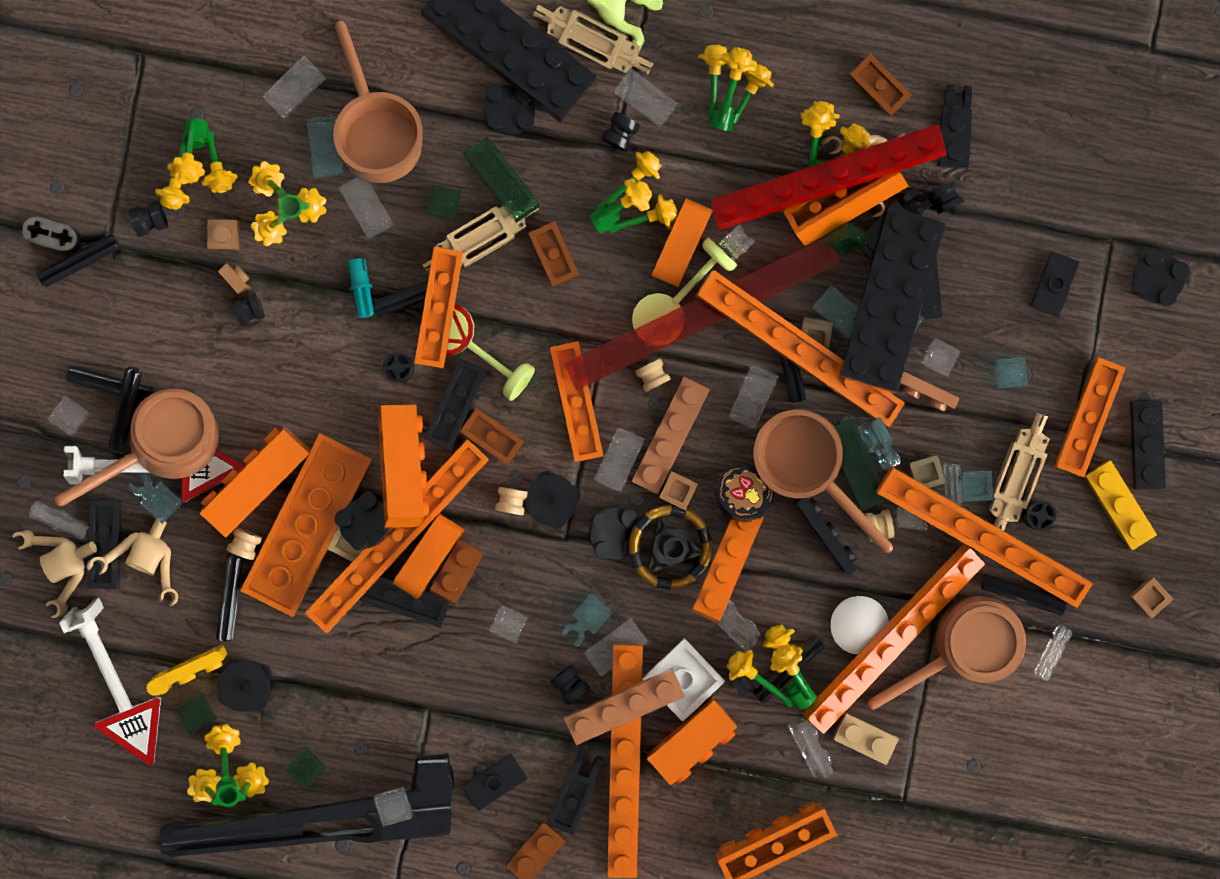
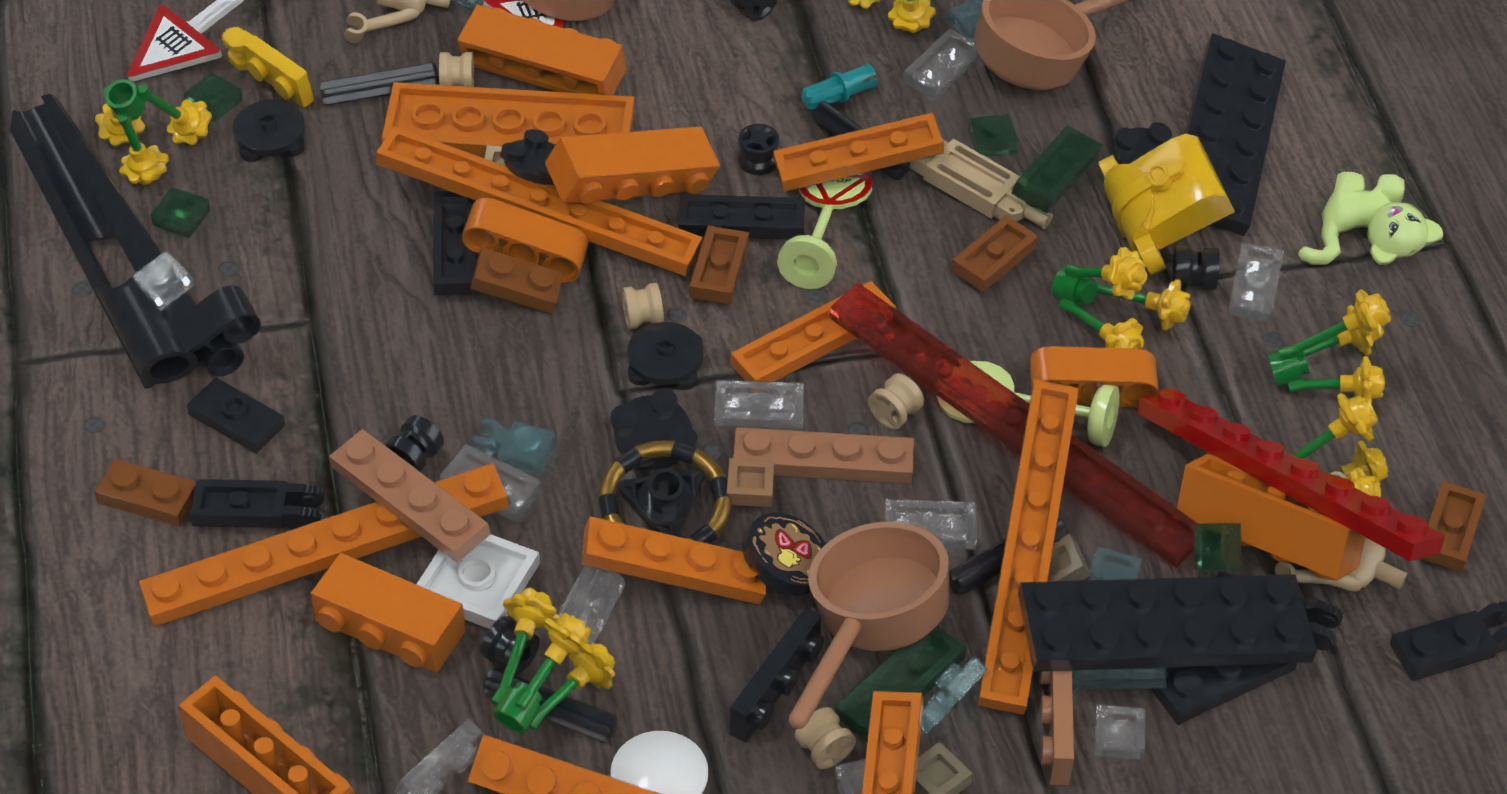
camera: 70 degrees right, 40 degrees down
clear plate [489,604,528,644] -> none
tan piece [533,5,653,75] -> none
clear wheel [719,224,756,261] -> none
black wheel [928,181,965,215] -> none
none -> yellow piece [1098,134,1235,276]

